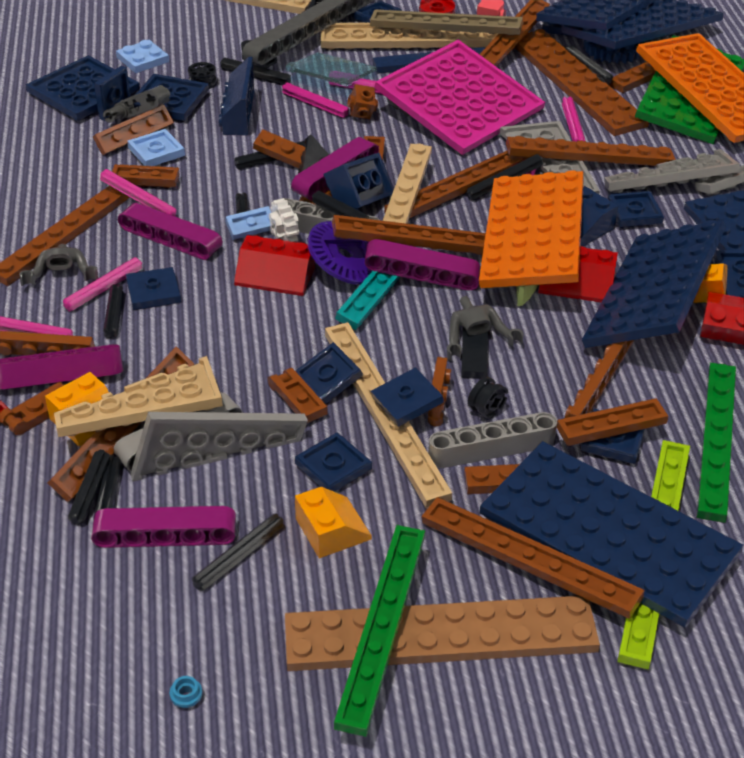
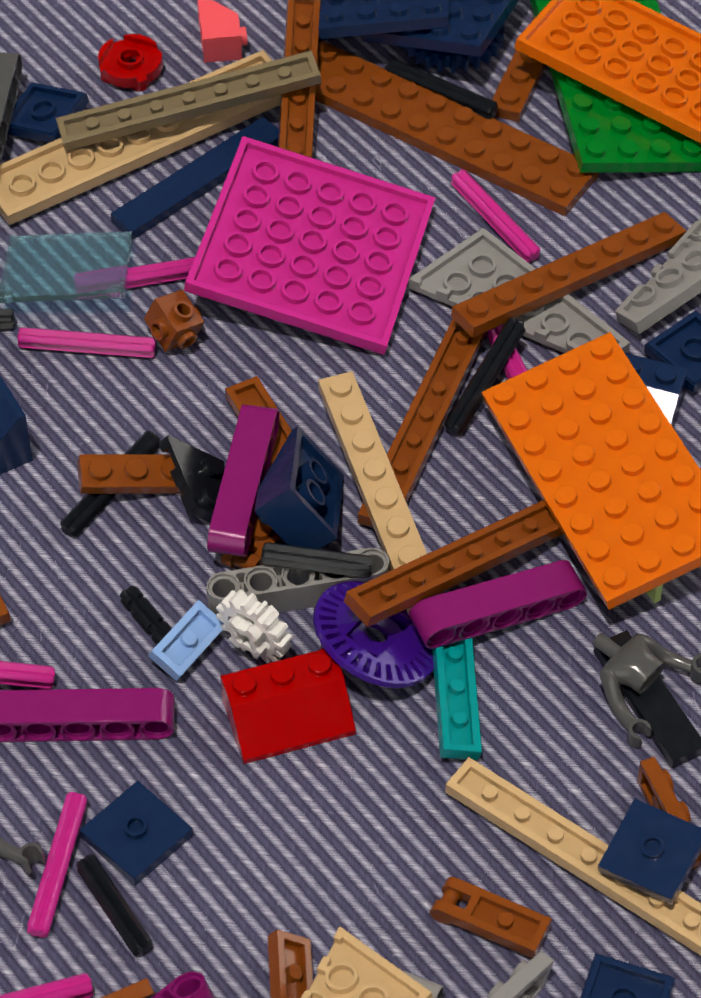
camera: 30 degrees left, 10 degrees up
dark blue plate [295,342,363,404] -> none

